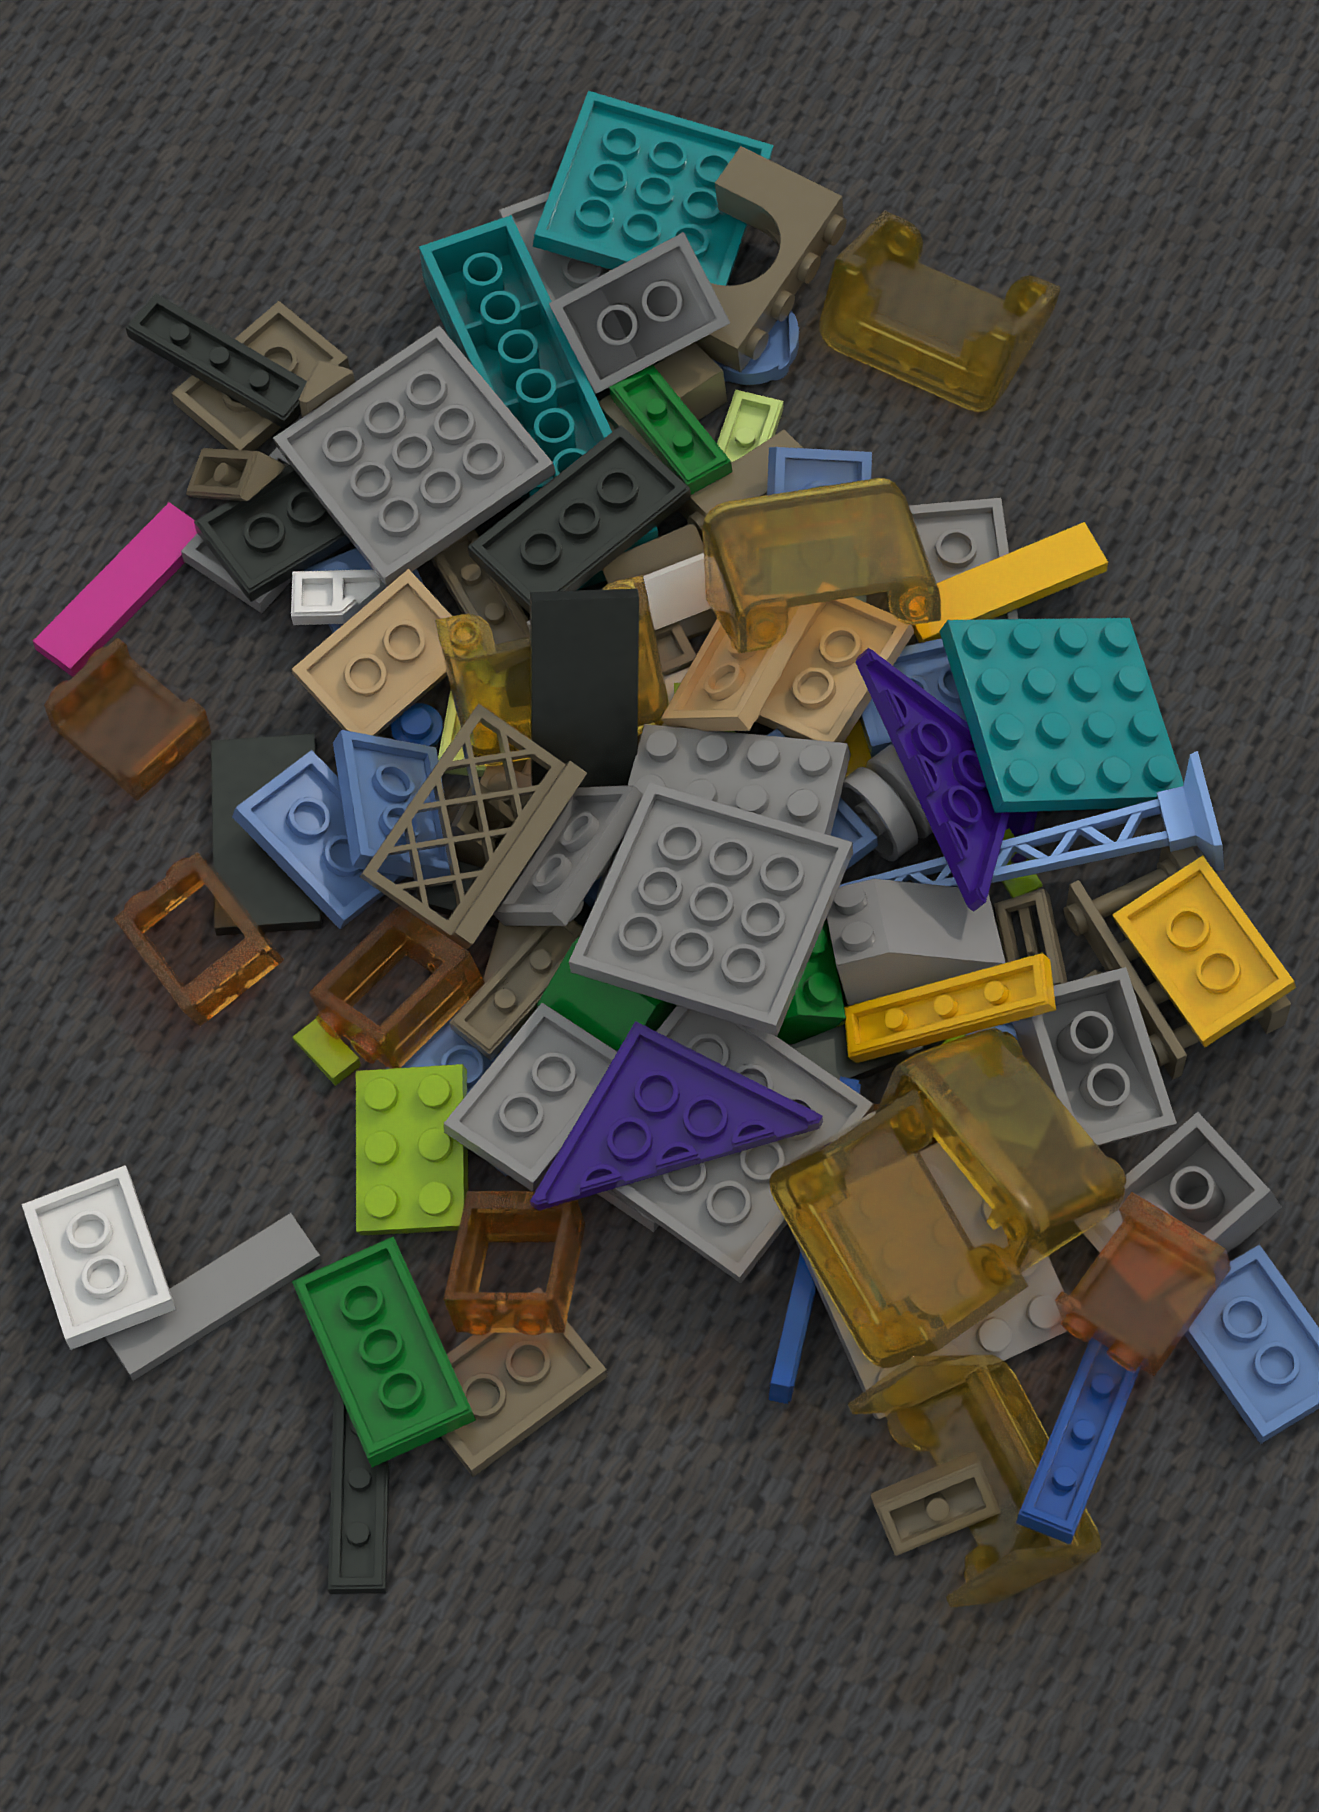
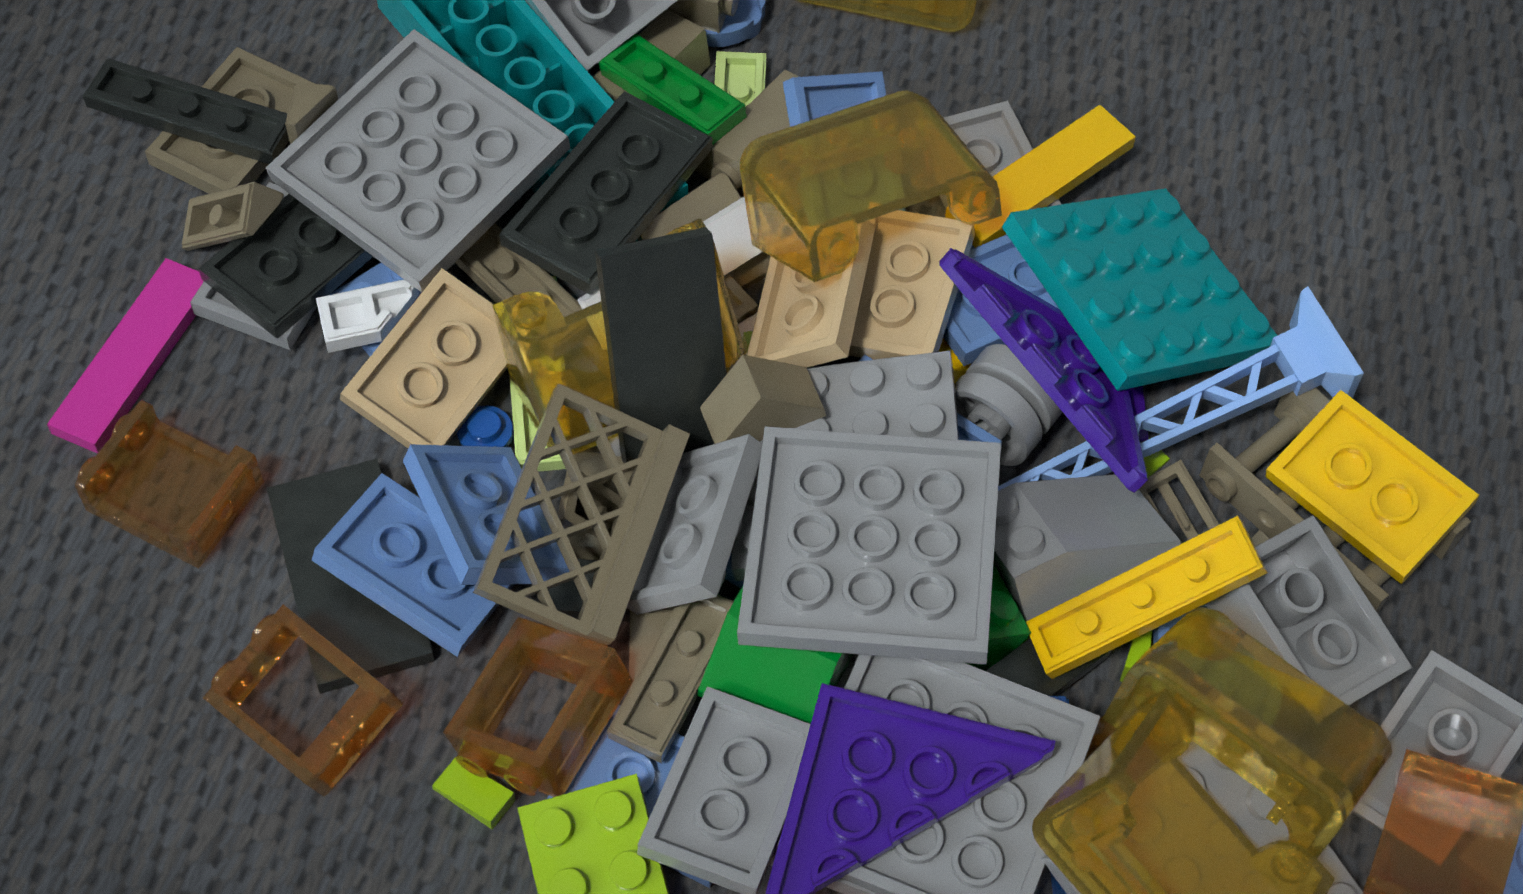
camera: 20 degrees left, 5 degrees down
none -> dark tan slope [700,355,826,444]

